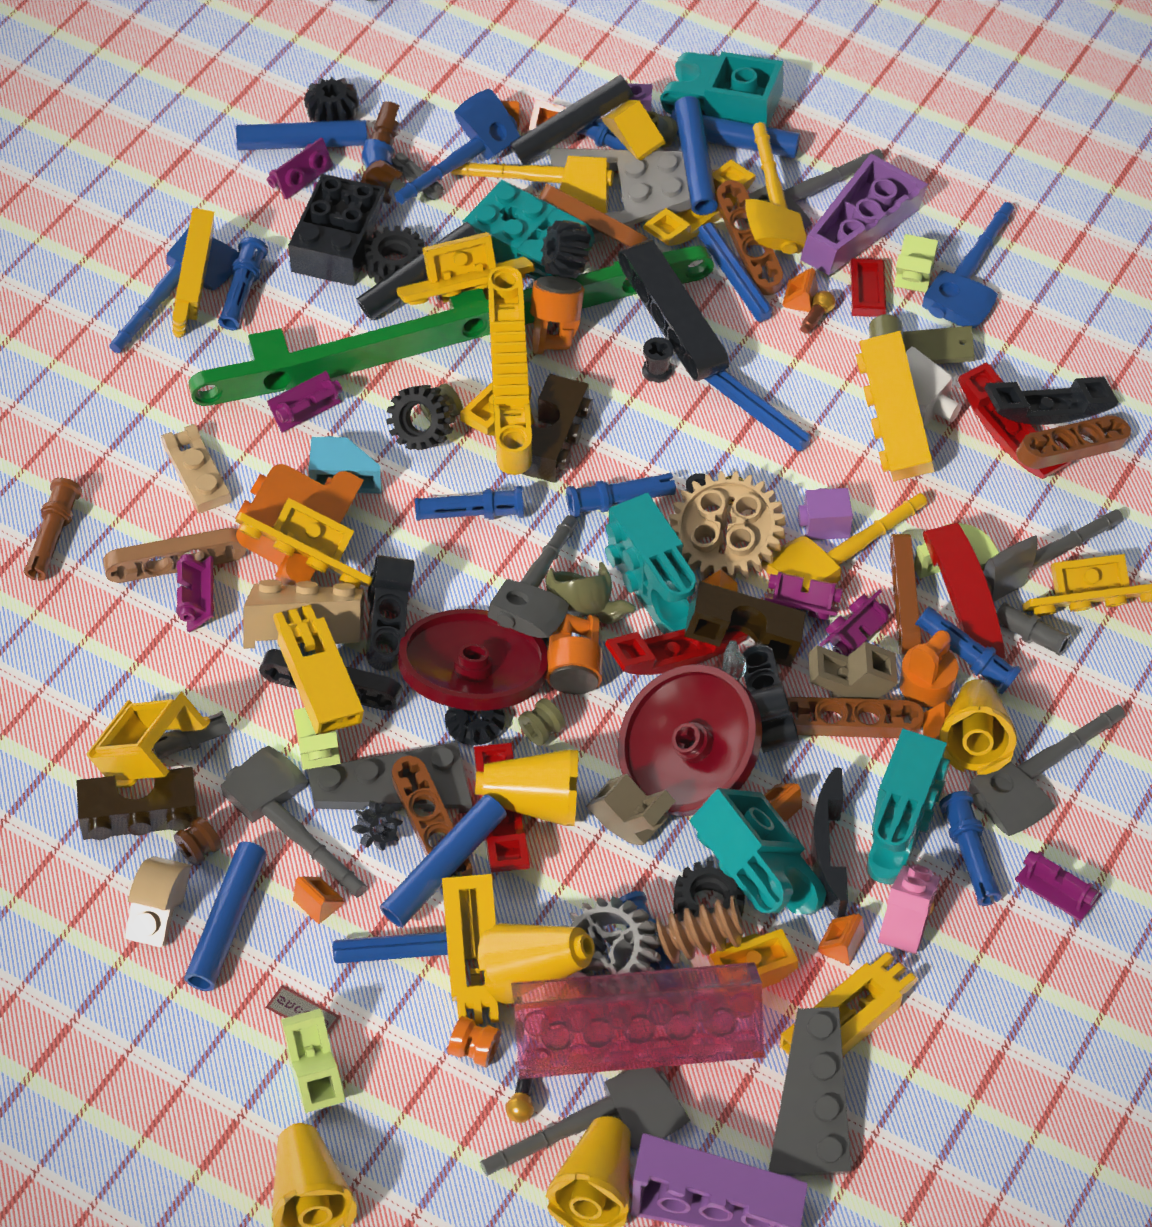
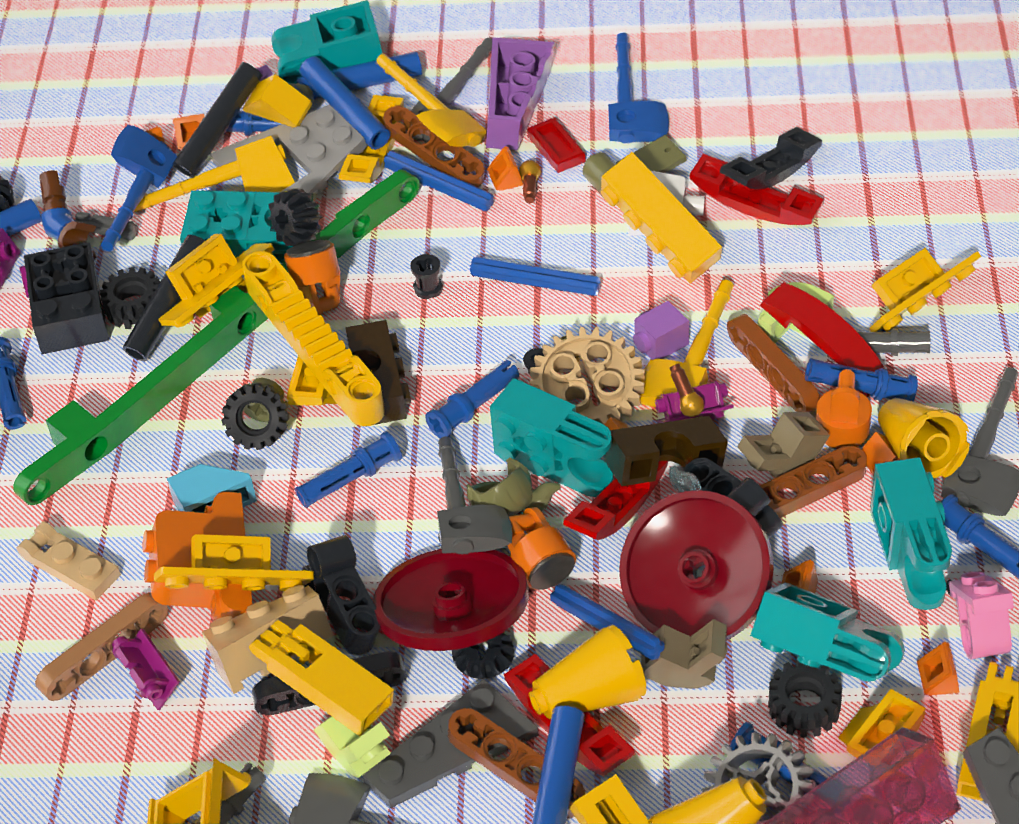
camera: 25 degrees left, 5 degrees down
magenta hinge [266,371,343,433] -> none
black gear [351,801,403,851] -> none
olive wheel [518,698,566,746] -> none
dark orange beam [538,183,649,247] -> none
black beam [618,239,729,381] -> none
medium nougat piece [656,895,744,964] -> none
black slope [811,767,848,918] -> none
magenta hinge [819,589,891,657] -> none
yellowish green brick [894,234,938,293] -> none
dark grey piece [983,509,1124,602] -> none
dark orange beam [1016,415,1131,469] -> none
none -> blue axle [550,584,665,660]
none -> piece [669,363,705,417]

